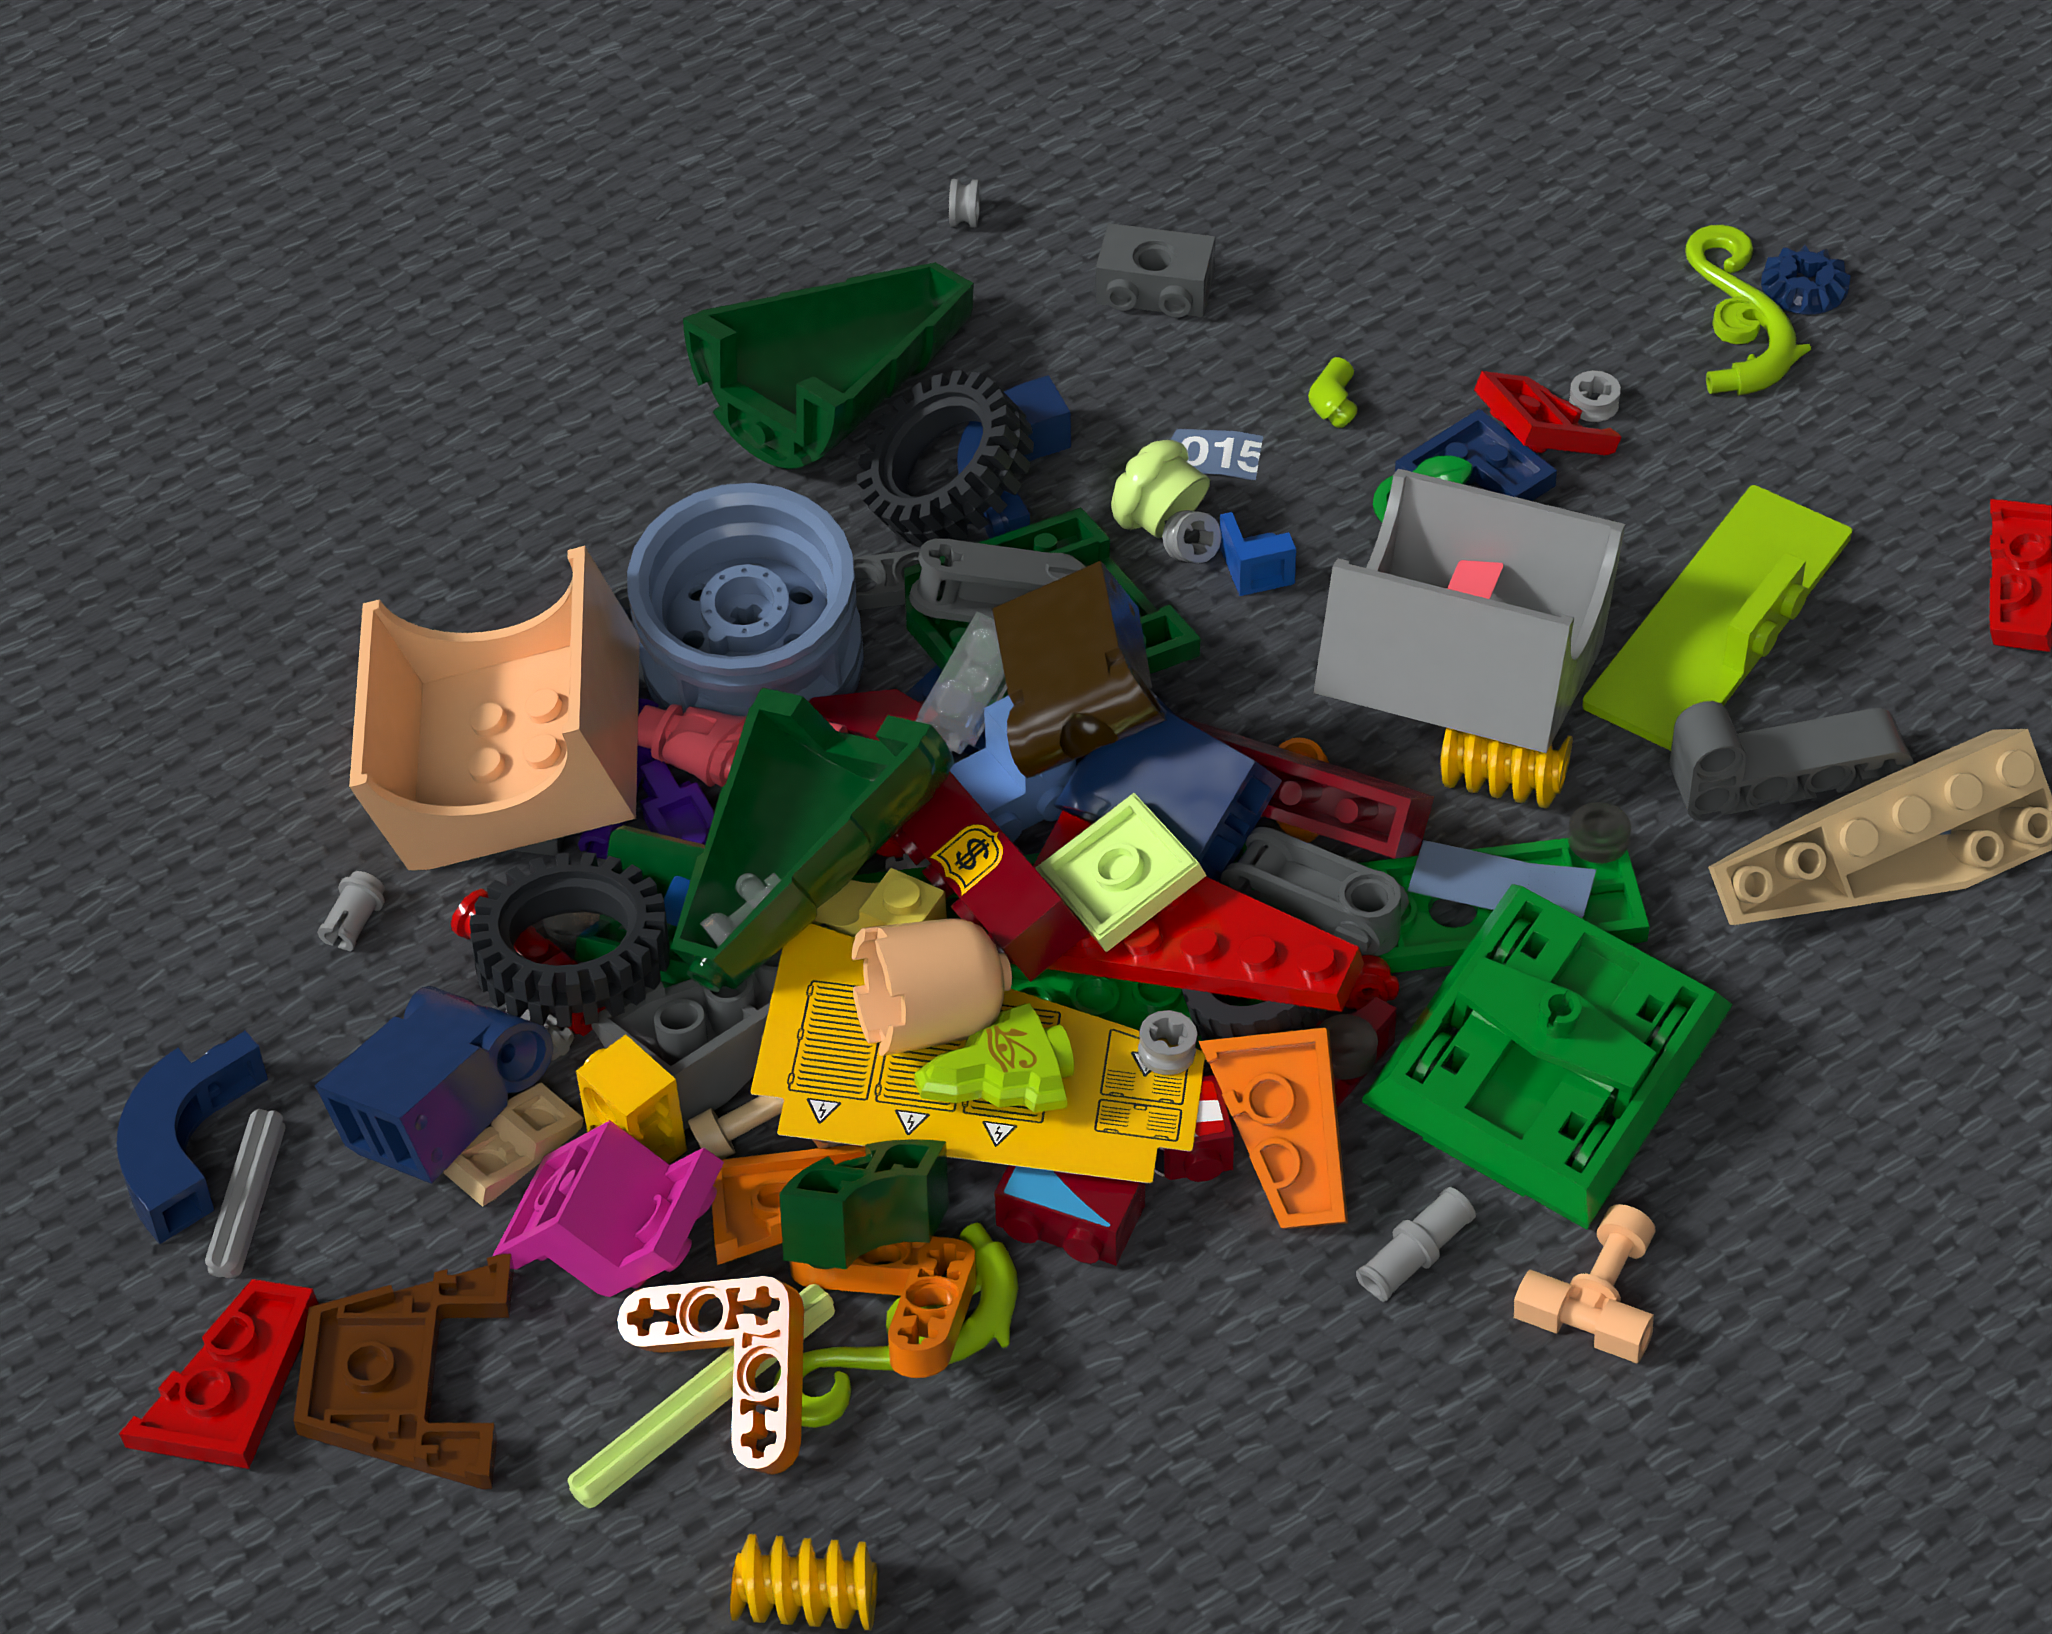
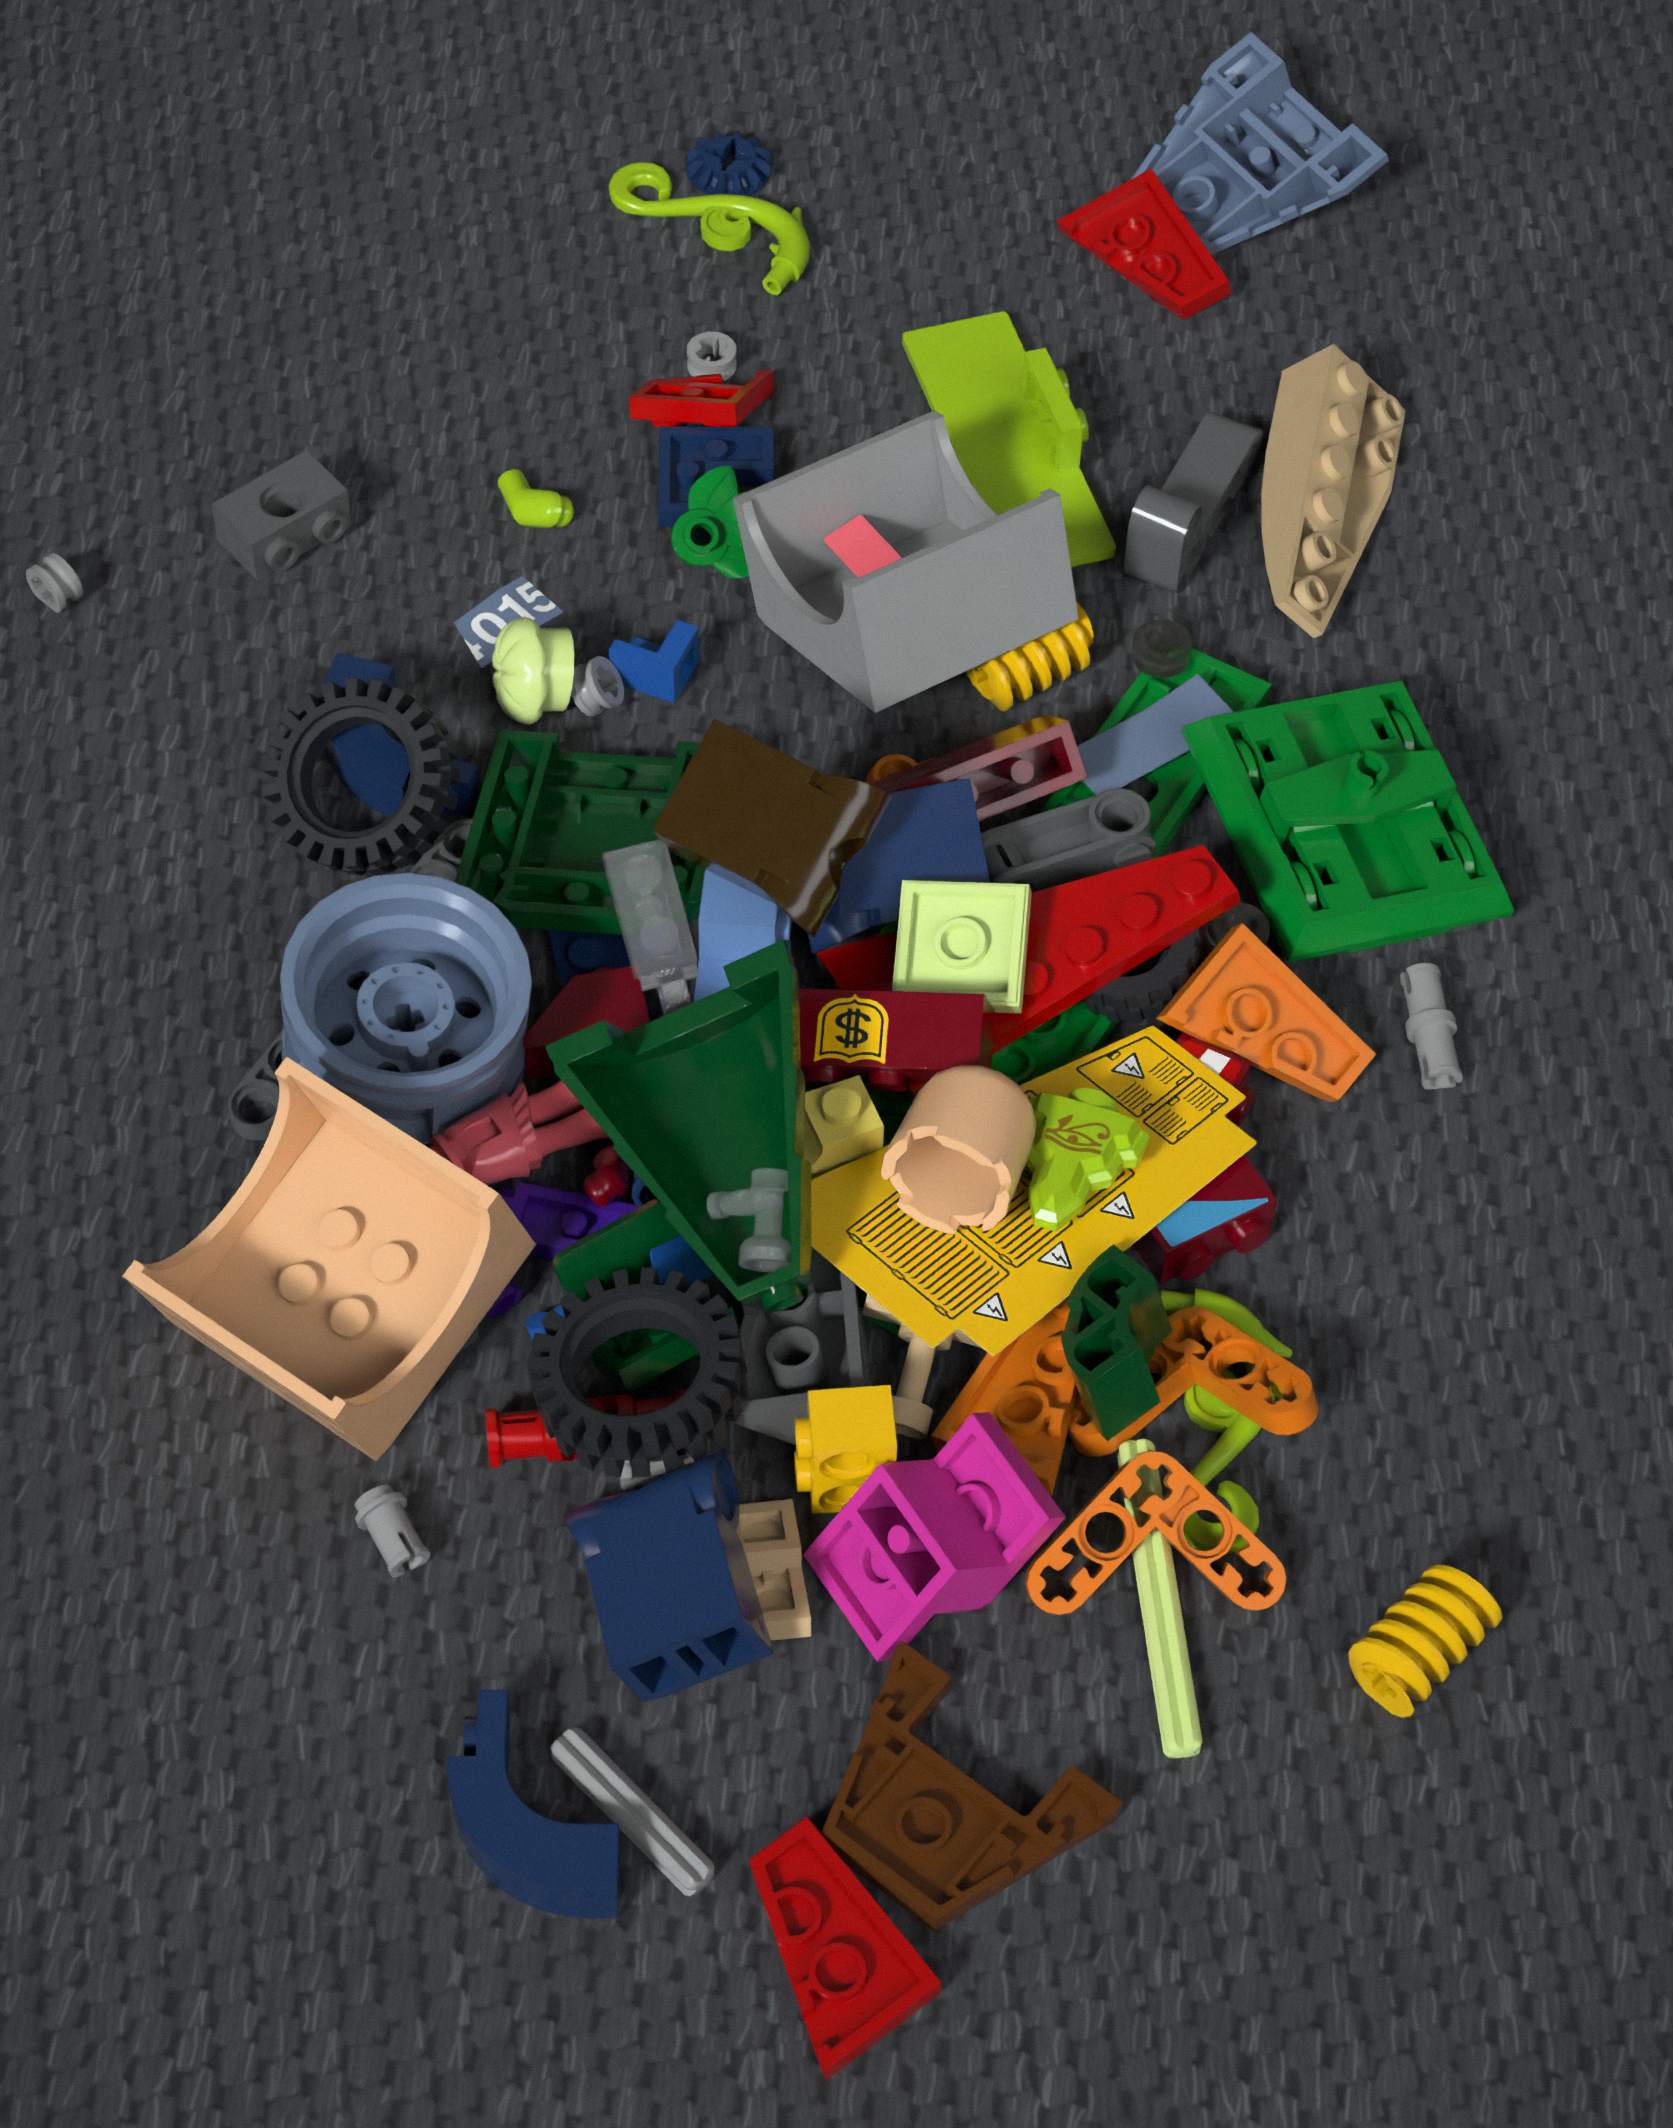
camera: 55 degrees left, 5 degrees up
dark green cone [683,262,974,468] -> none
dark grey piece [909,539,1085,626] -> none
light grey bush [1138,1010,1197,1075] -> none
light nougat bar [1514,1204,1655,1364] -> none

